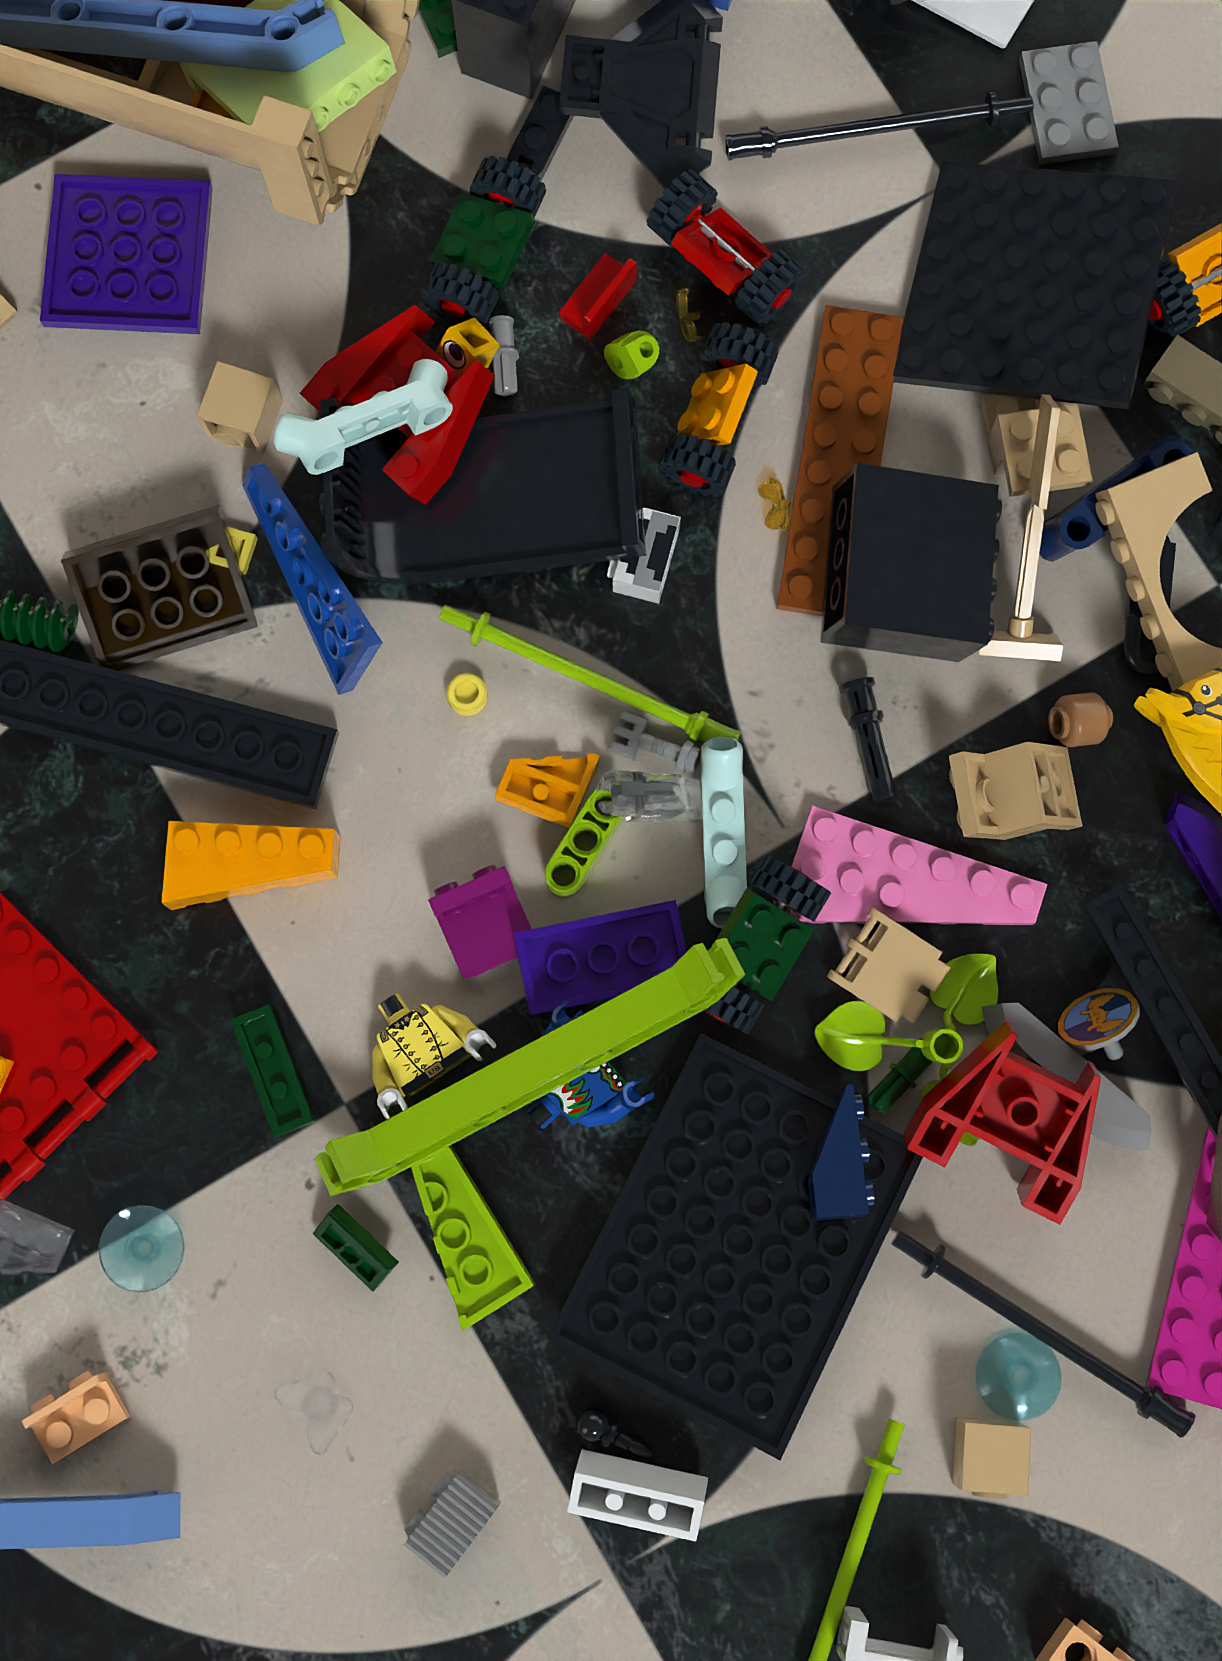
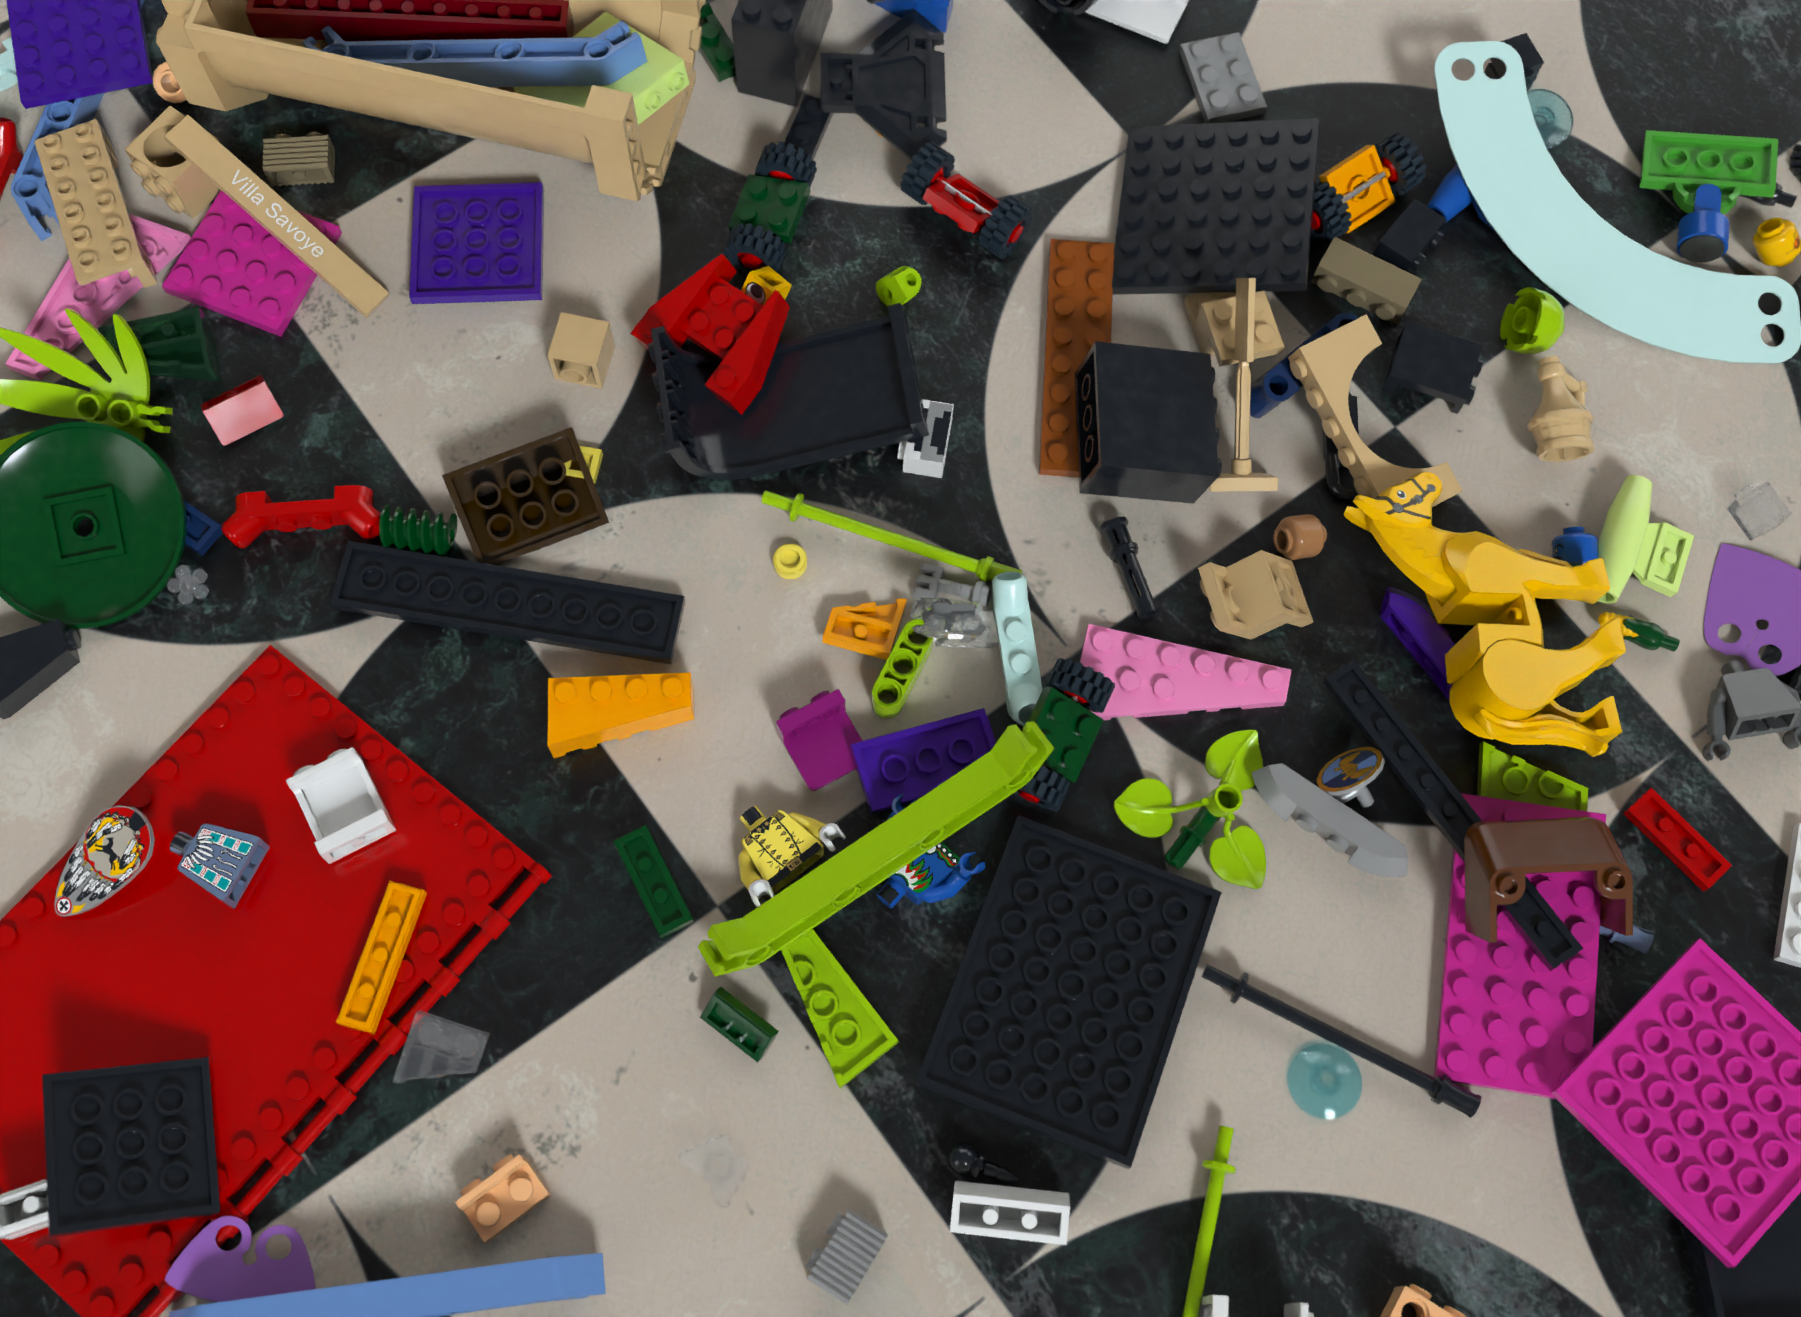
camera: 10 degrees left, 10 degrees down
clear light blue dish [99,1206,185,1292] -> none
blue wing [242,463,383,695] -> none
light aqua plate [273,359,453,475] -> none
light grey axle [489,315,519,397] -> none
red panel [559,253,637,341] -> none
plate [657,322,779,497] -> none
clear yellow piece [676,289,702,343] -> none
black bar [725,91,1034,161] -> none
clear yellow piece [758,477,790,532] -> none
dark blue slope [808,1084,874,1221] -> none
tan plate [827,907,950,1023] -> none
red wedge [904,1020,1101,1225] -> none
tan head [952,1417,1031,1499] -> none

